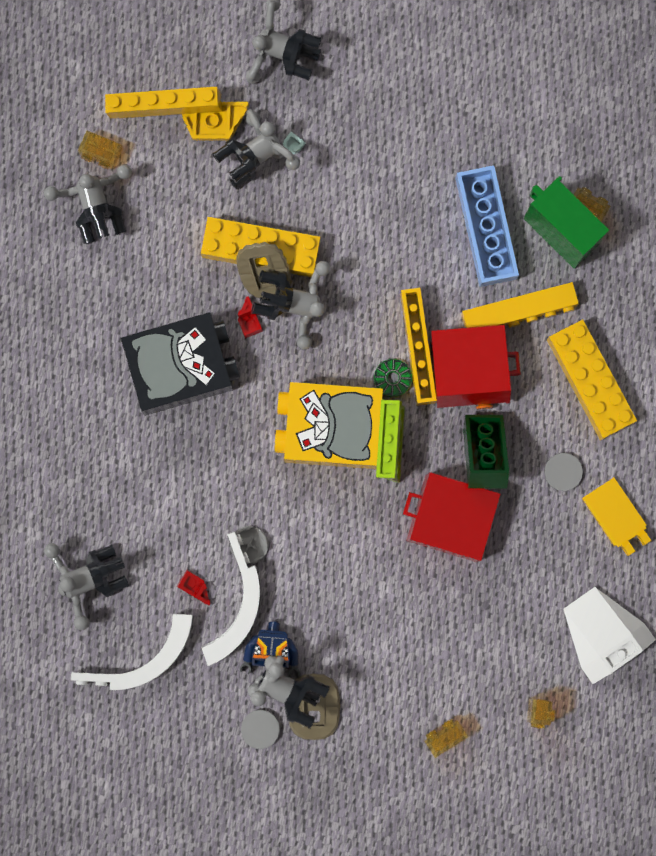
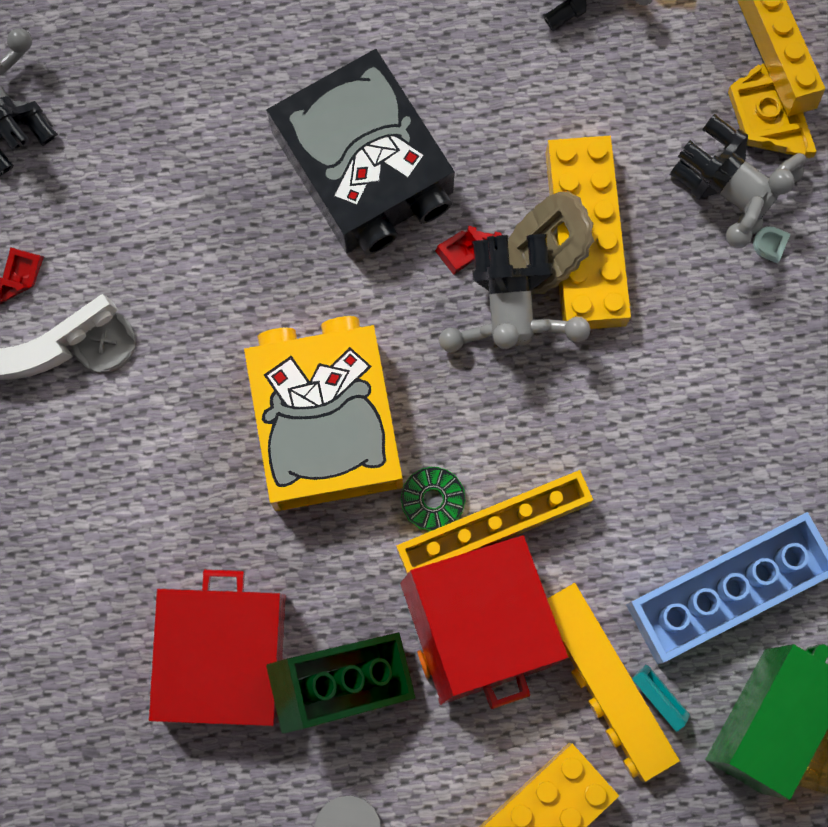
camera: 80 degrees right, 5 degrees down
lime fence [376,400,405,483] -> none
none -> teal tile [632,665,690,732]

